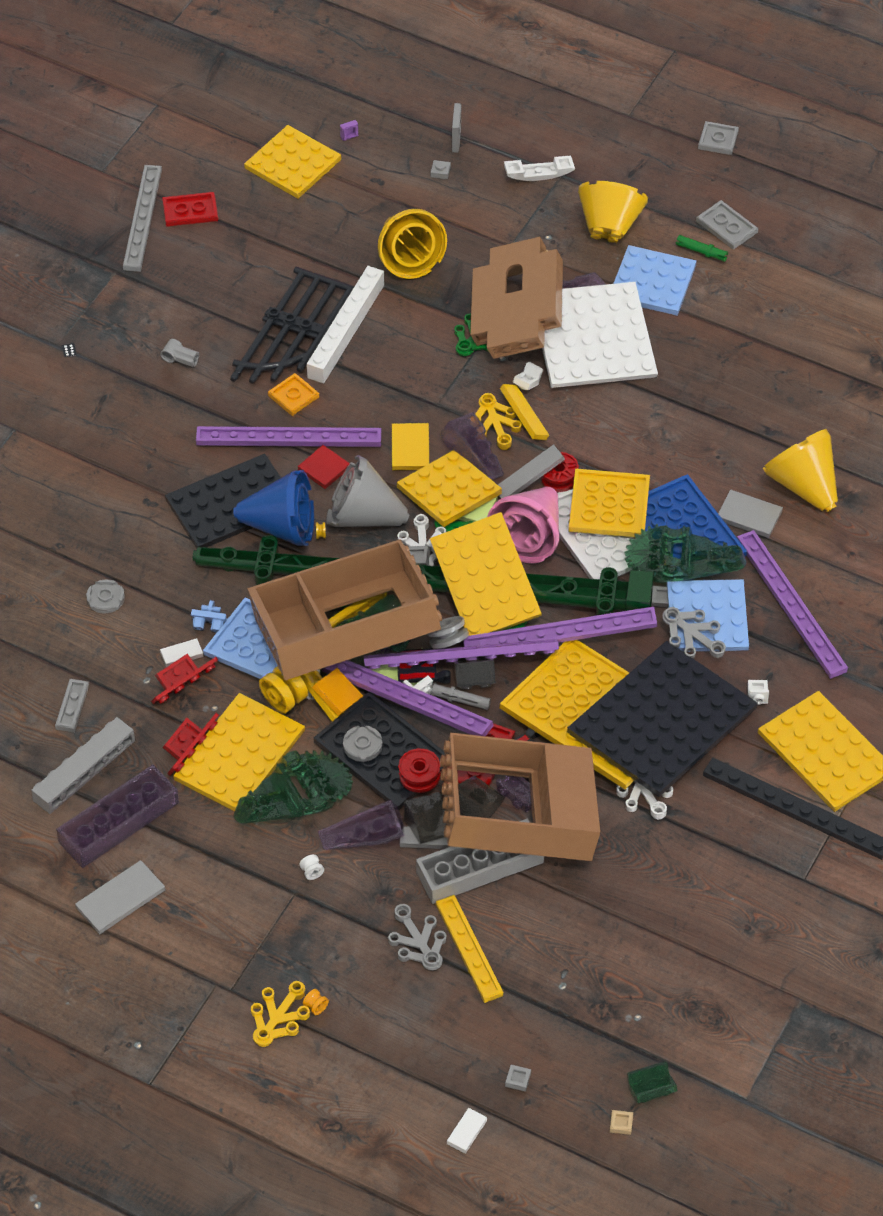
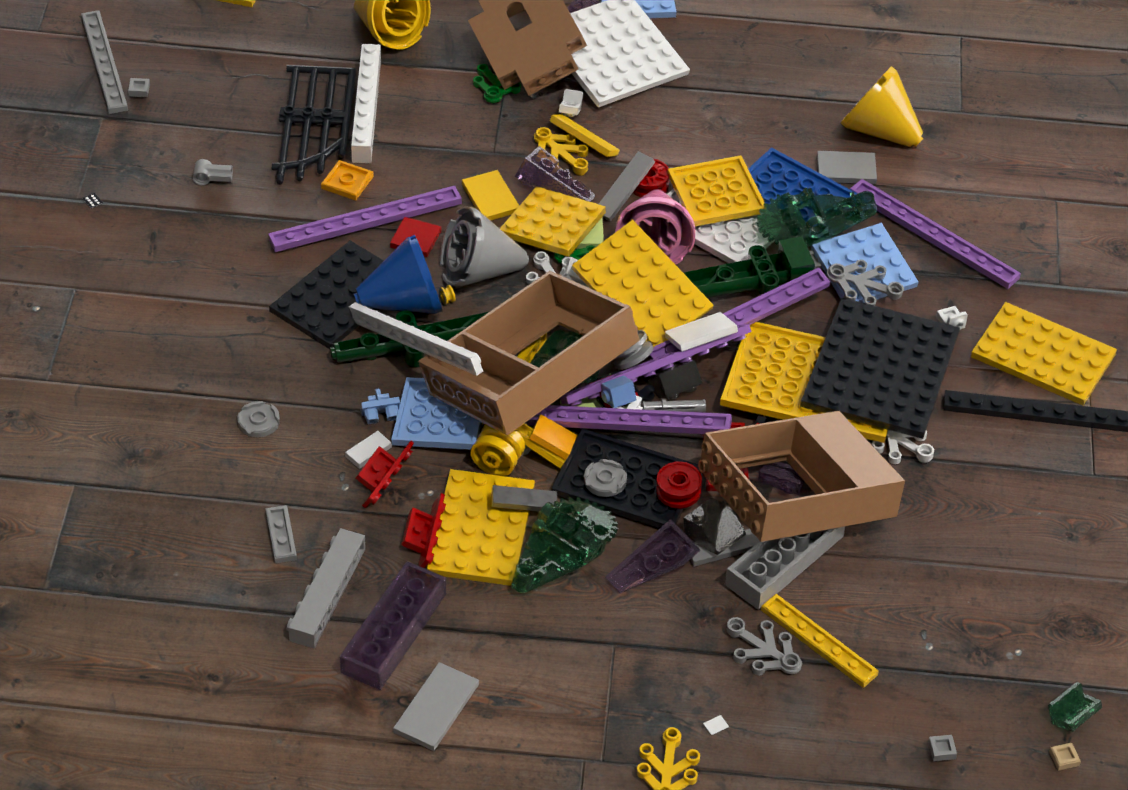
camera: 25 degrees left, 5 degrees down
red tile [162,192,218,227] -> none
white wheel [299,854,324,880] -> none
light orange wheel [303,989,329,1015] -> none
none -> light grey plate [128,78,150,97]
none -> white plate [349,302,483,376]
none -> flat silver tile [491,485,557,513]
none -> medium blue brick [601,375,637,408]
none -> white tile [664,312,738,352]
none -> white sticker [703,715,729,735]

